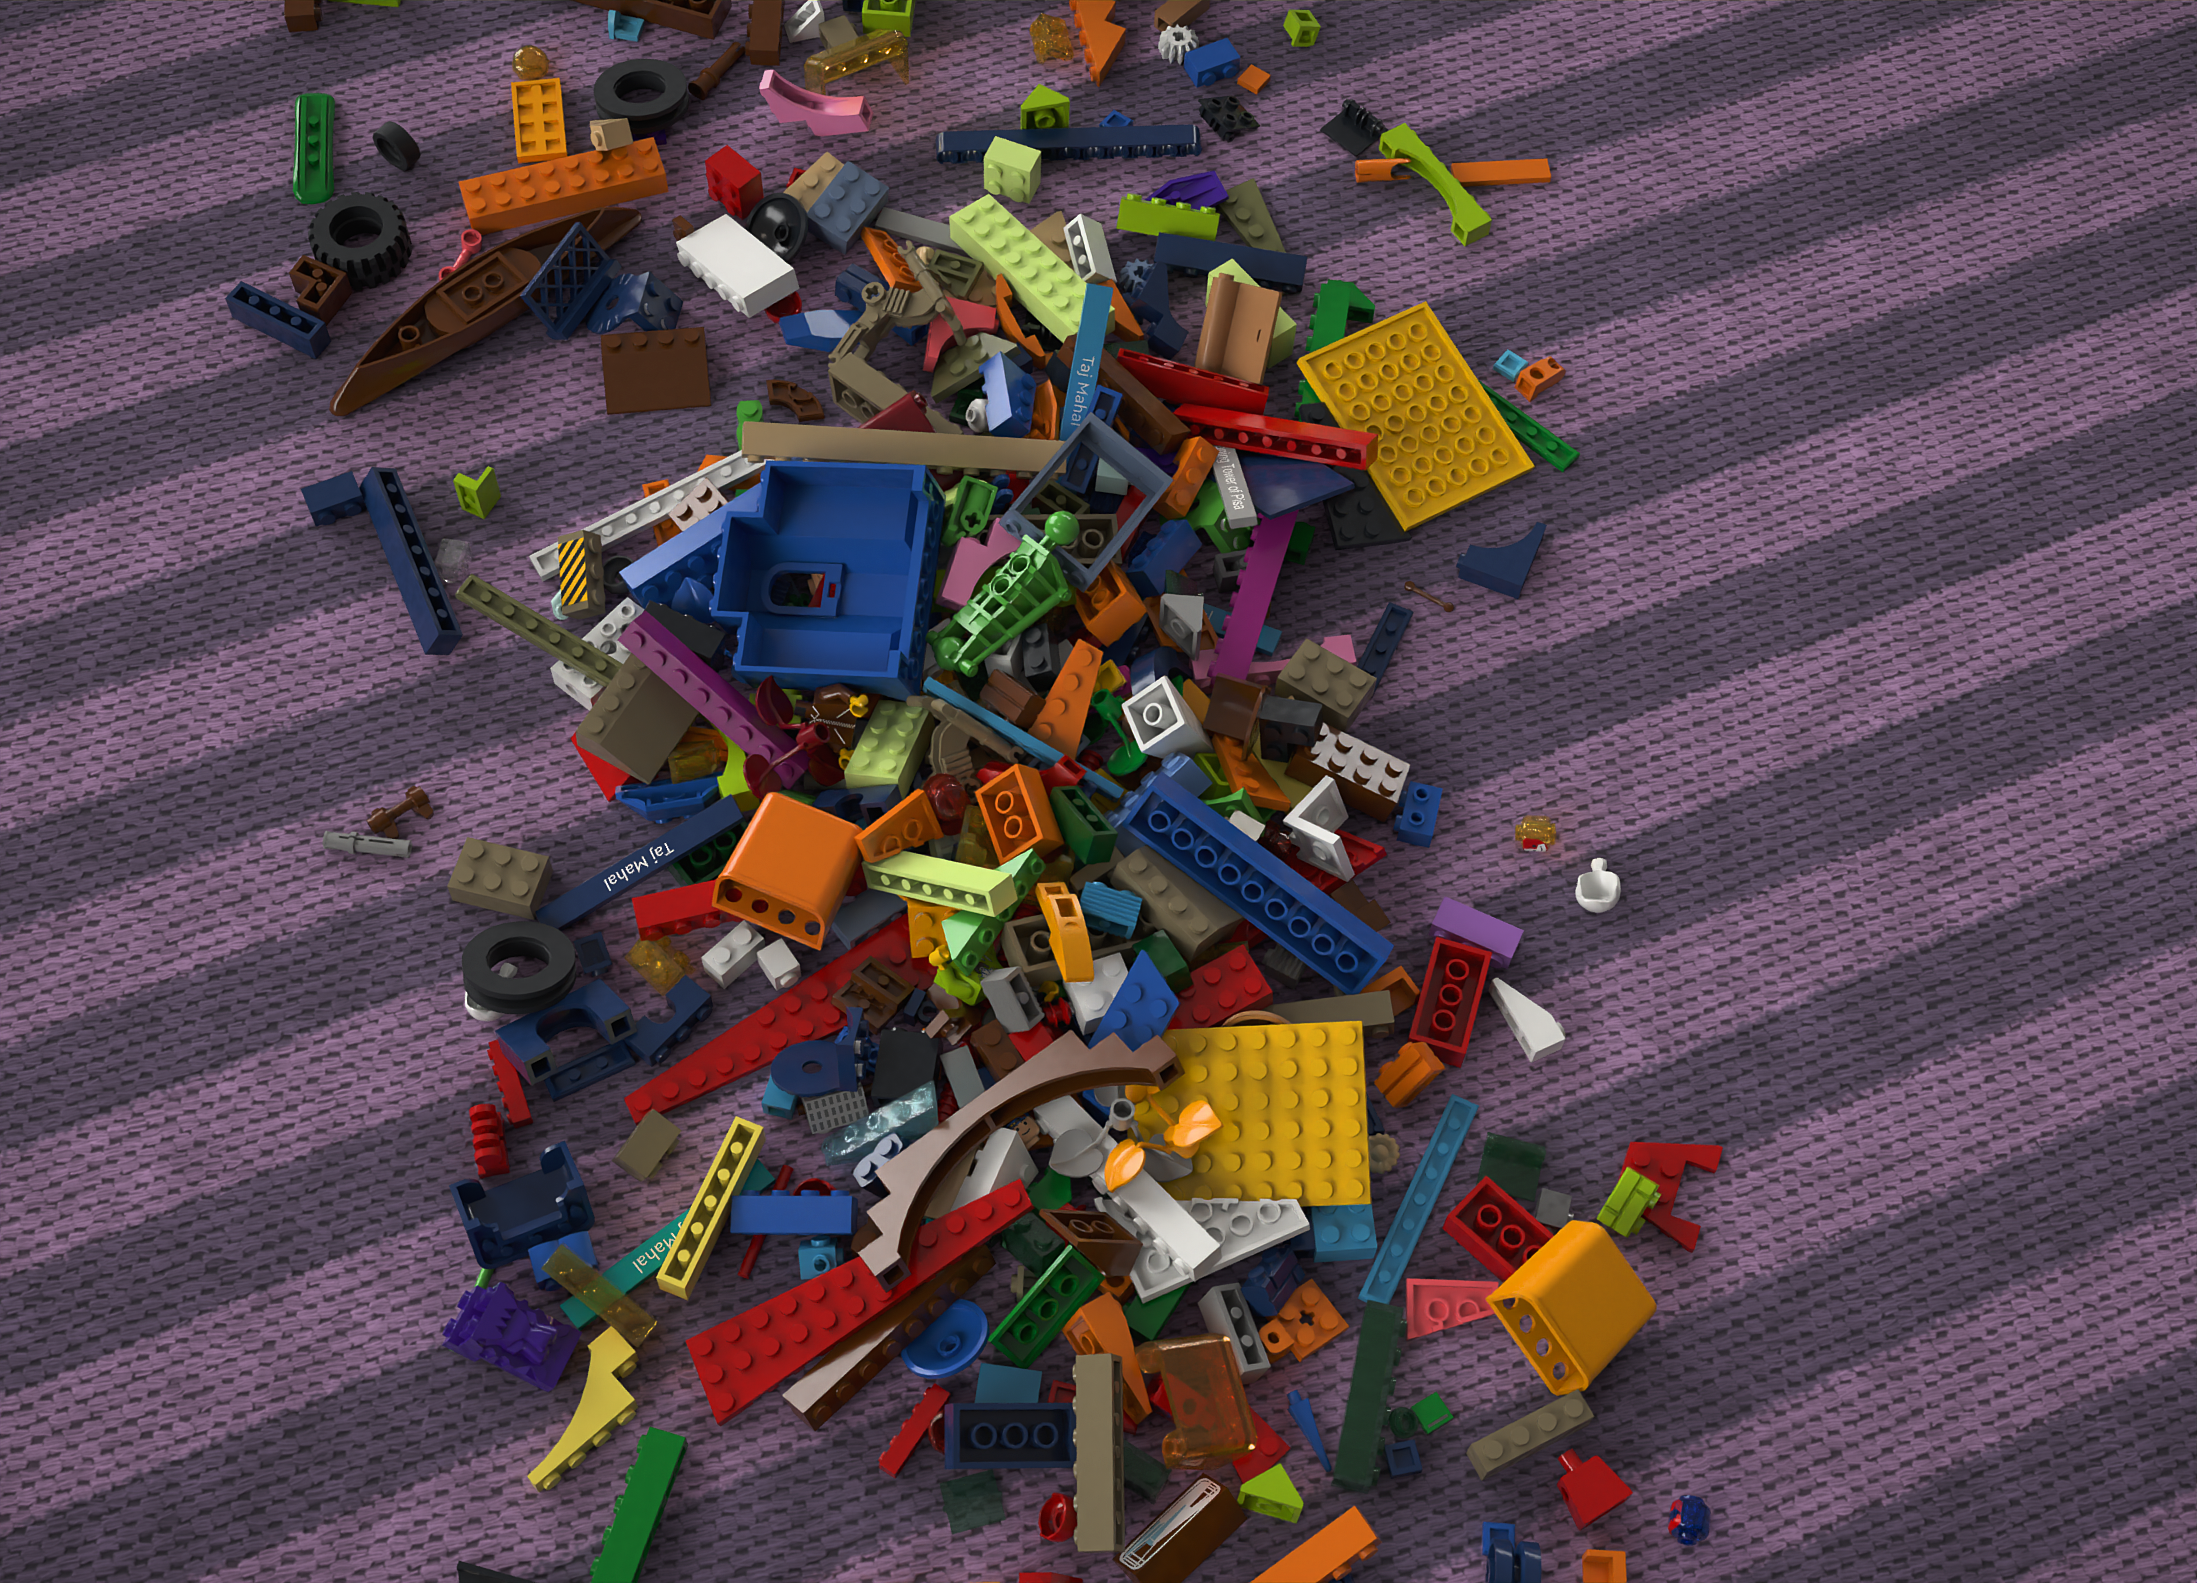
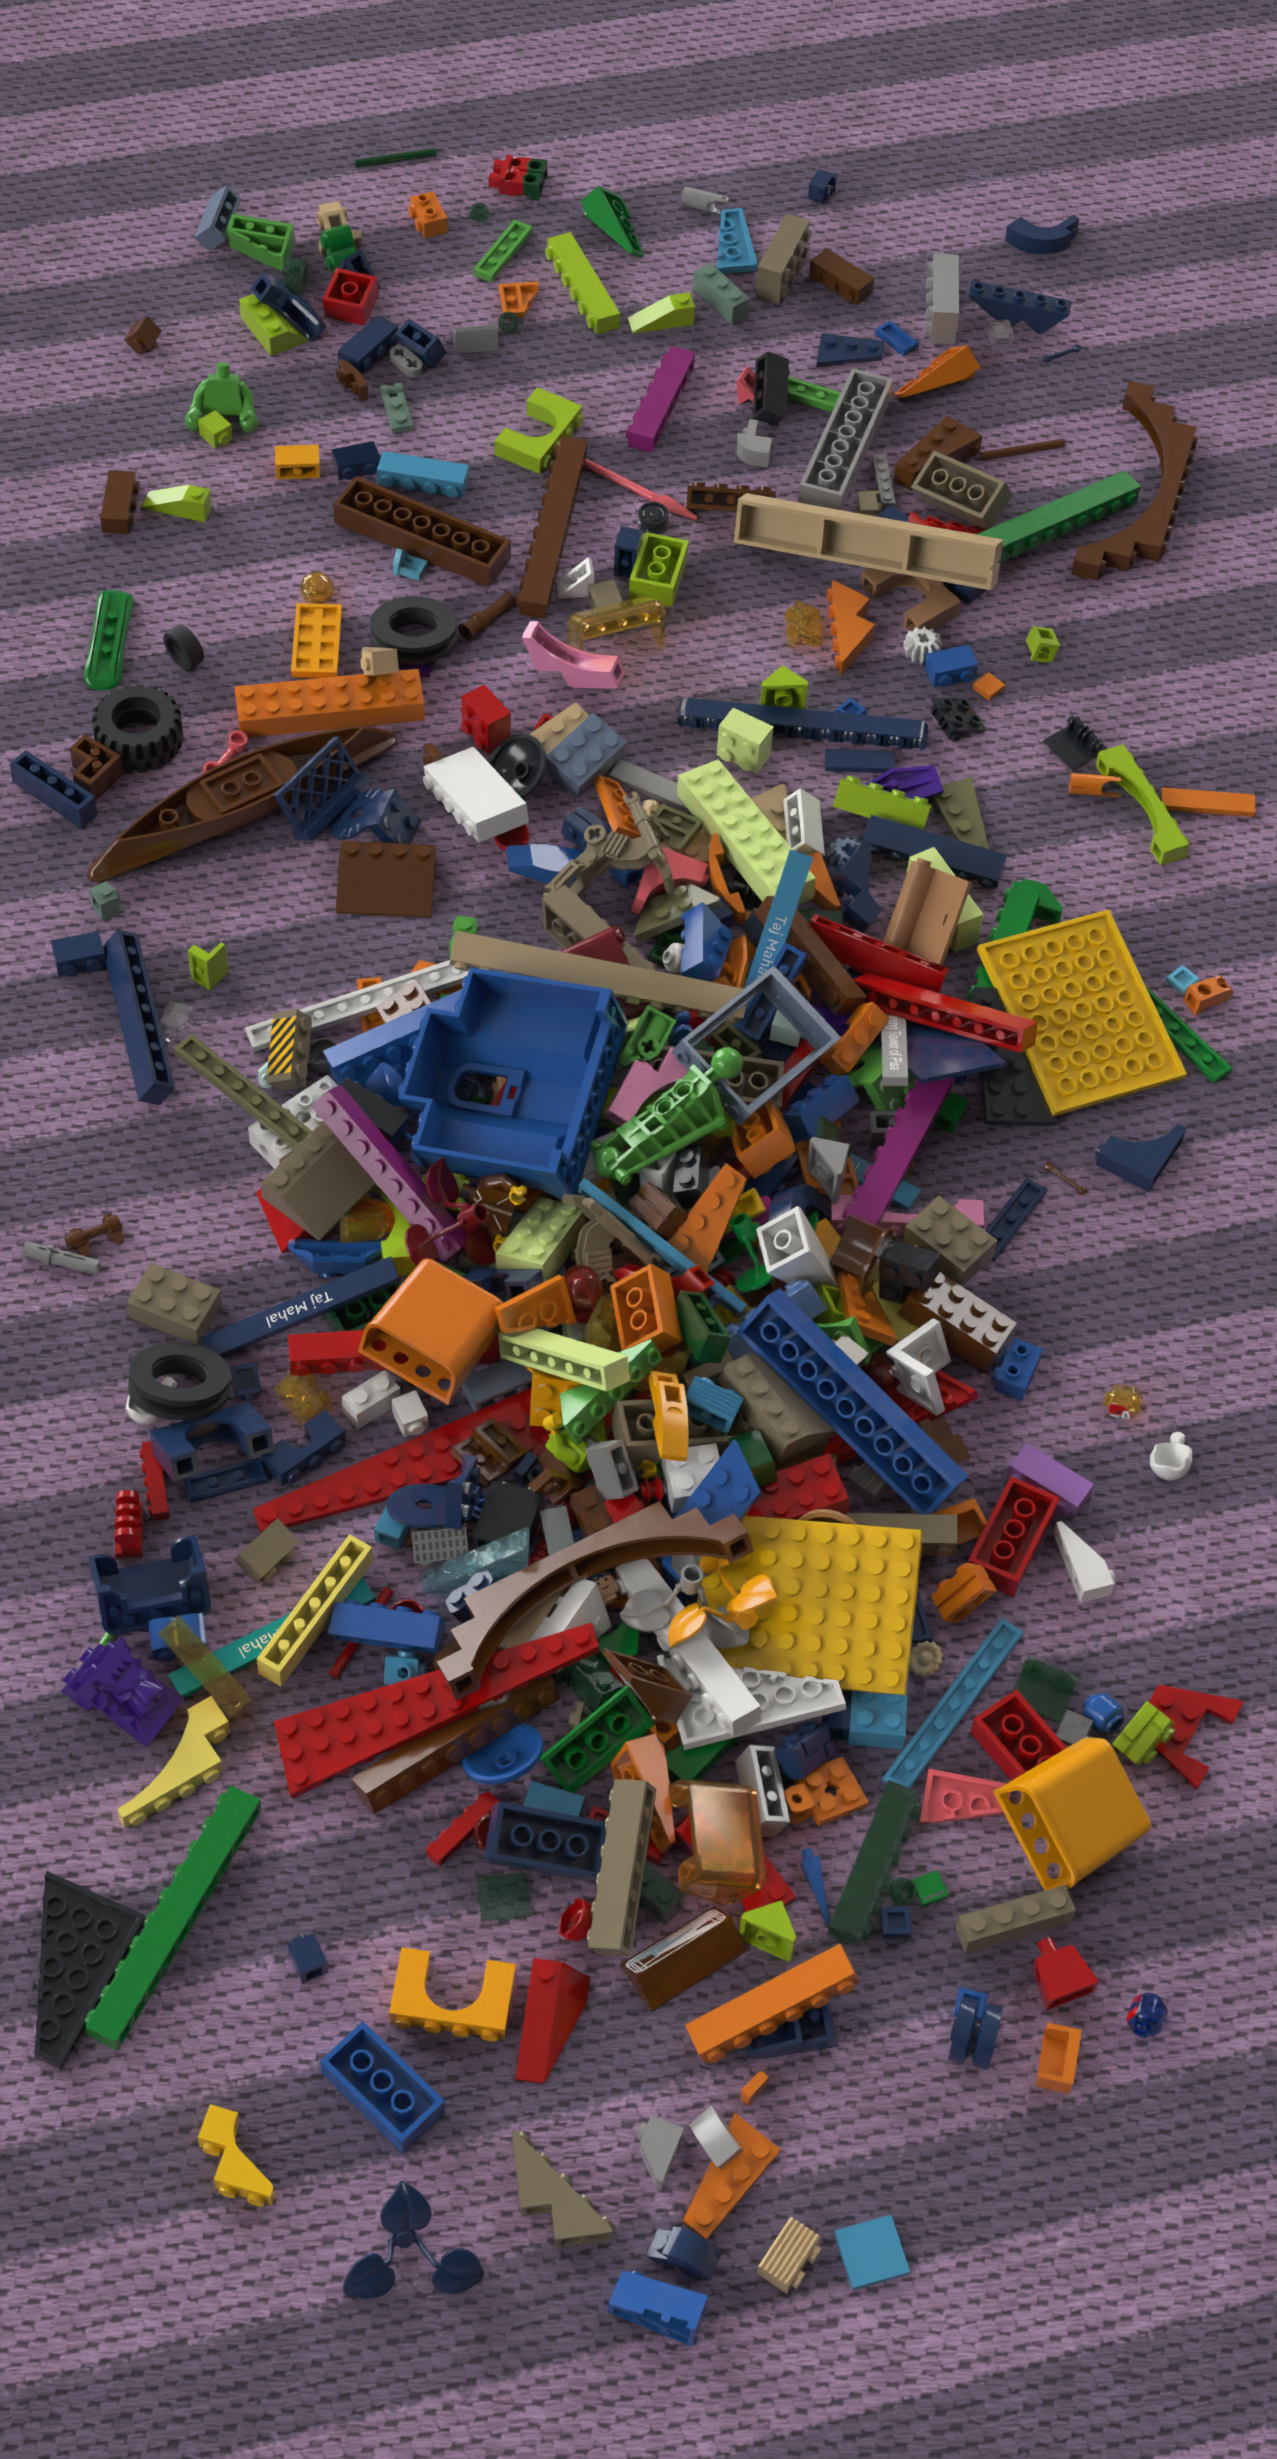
camera: 10 degrees right, 5 degrees down
reddish brown tile [766,380,825,422] -> none
none -> sand green brick [89,881,124,921]
none -> dark blue tile [825,749,895,773]
none -> blue head [1083,1693,1124,1734]

